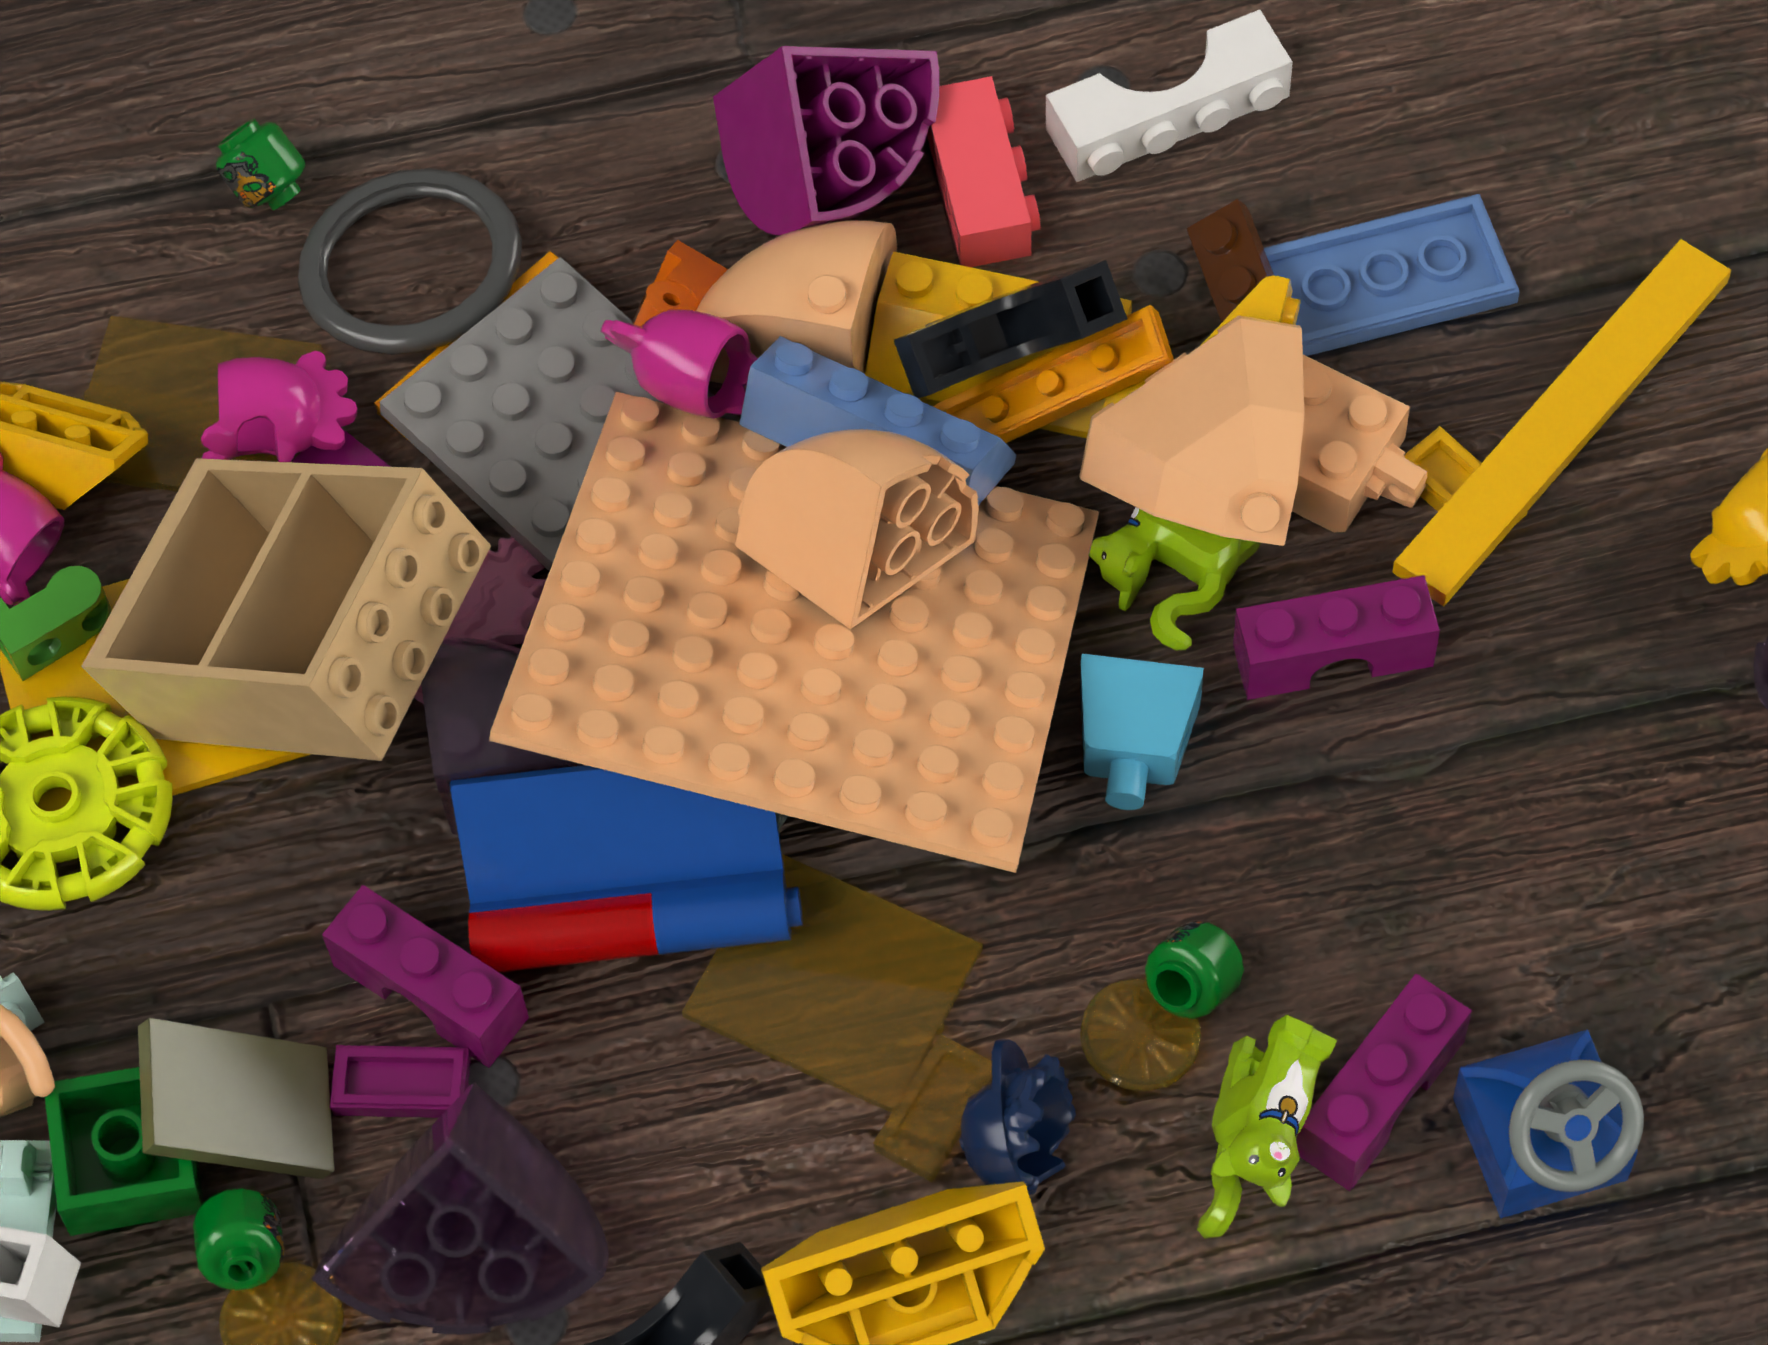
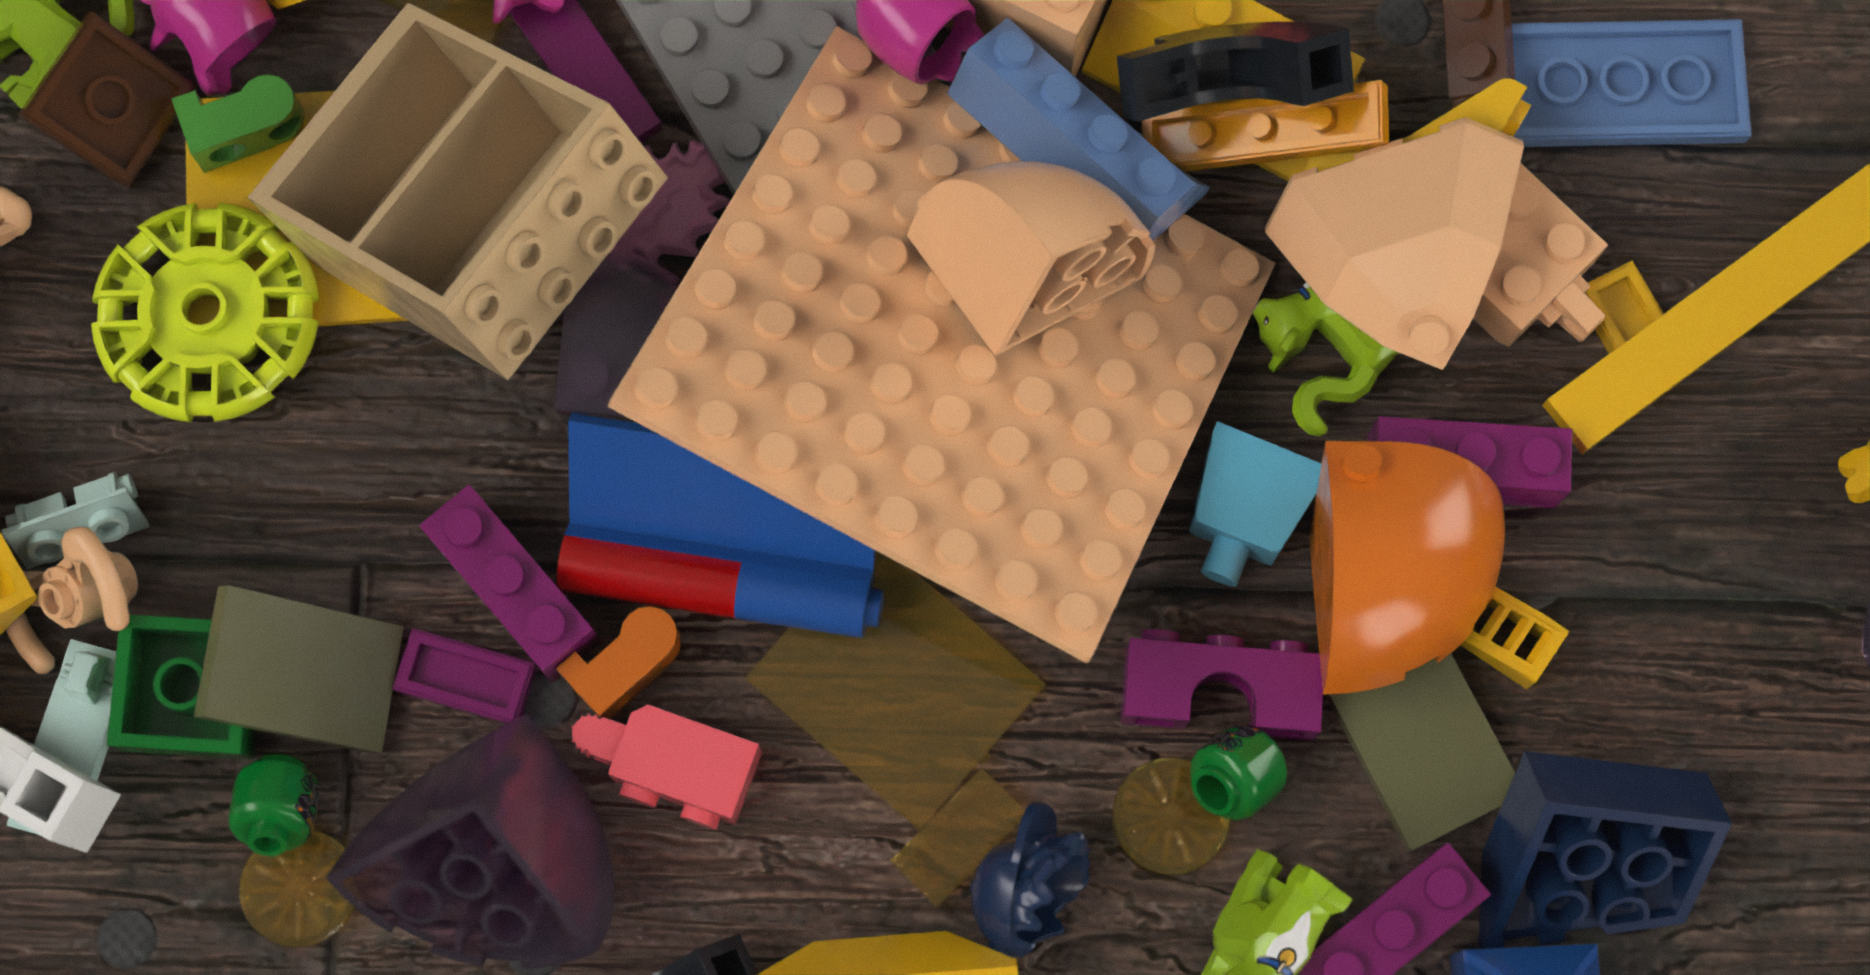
camera: 10 degrees right, 15 degrees up
none -> orange leg [556,606,681,719]
none -> coral hinge [571,705,762,830]
none -> magenta arch [1120,629,1323,741]
none -> orange brick [1309,441,1505,694]
none -> olive tile [1324,654,1515,853]
none -> yellow slope [1461,587,1569,690]
none -> dark blue wedge [1478,751,1732,949]

